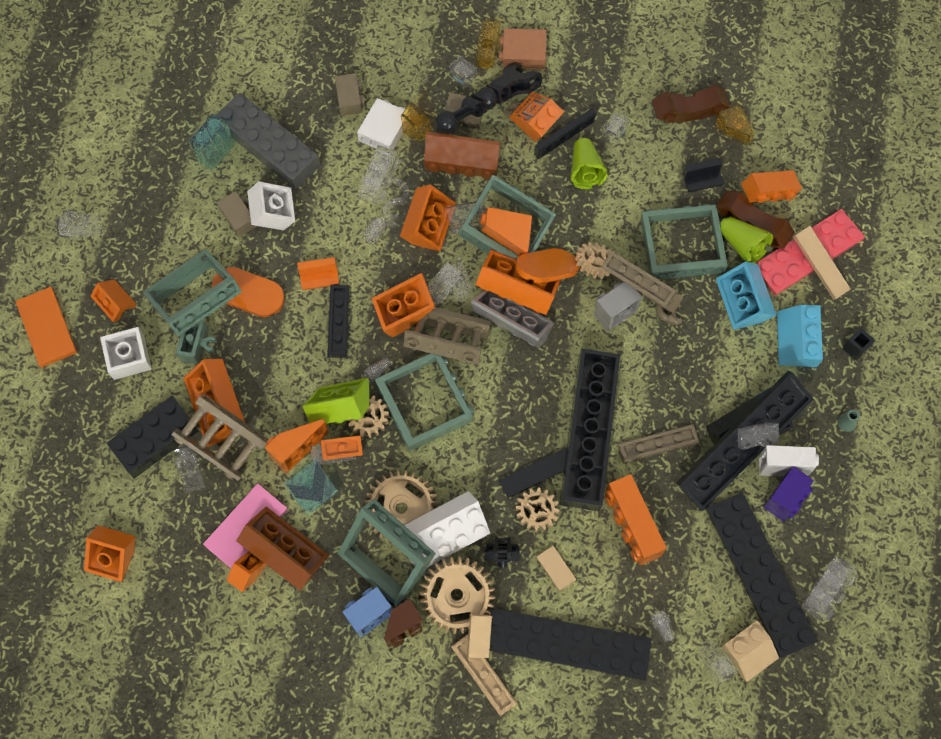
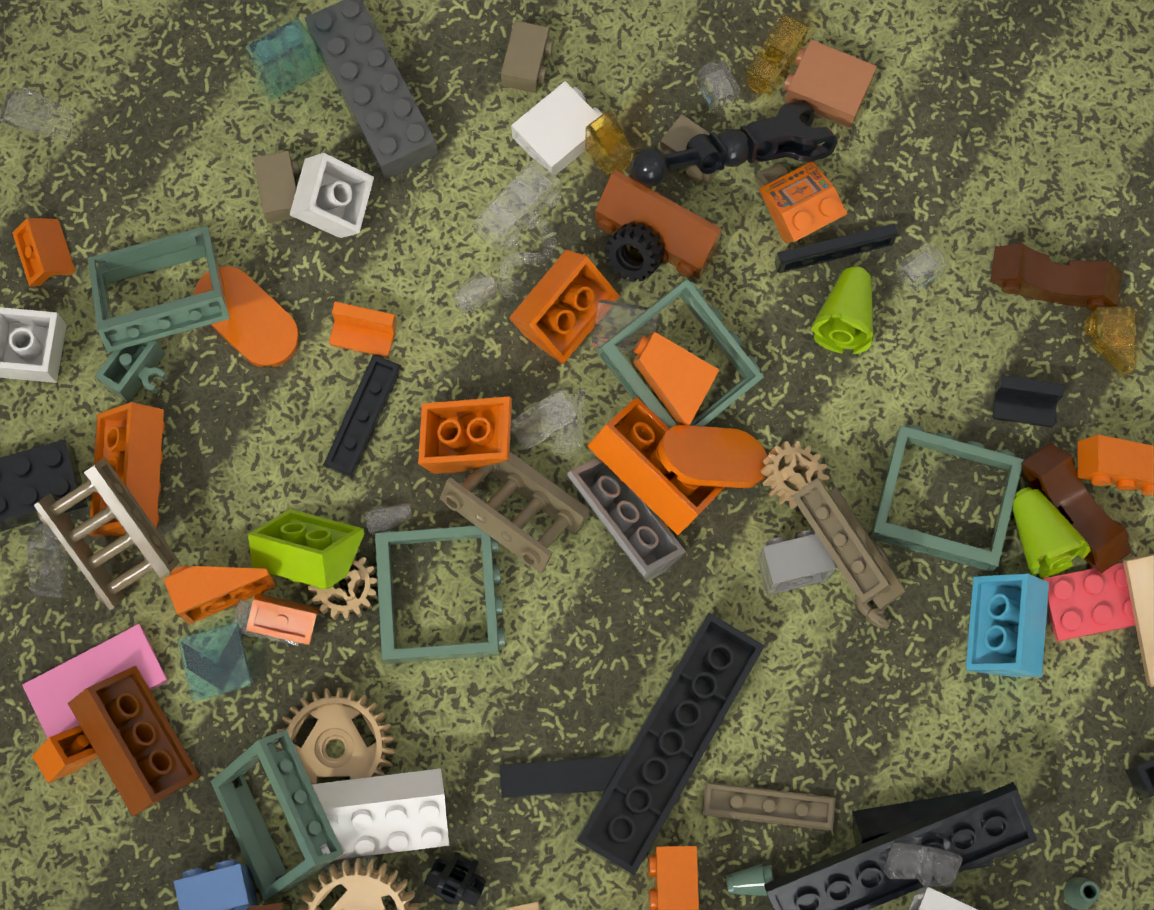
camera: 20 degrees right, 5 degrees up
tan gear [516,488,560,532] -> none
medium azure slope [777,305,823,367] -> none
none -> black tyre [605,222,665,282]
none -> sand green cone [726,863,774,896]

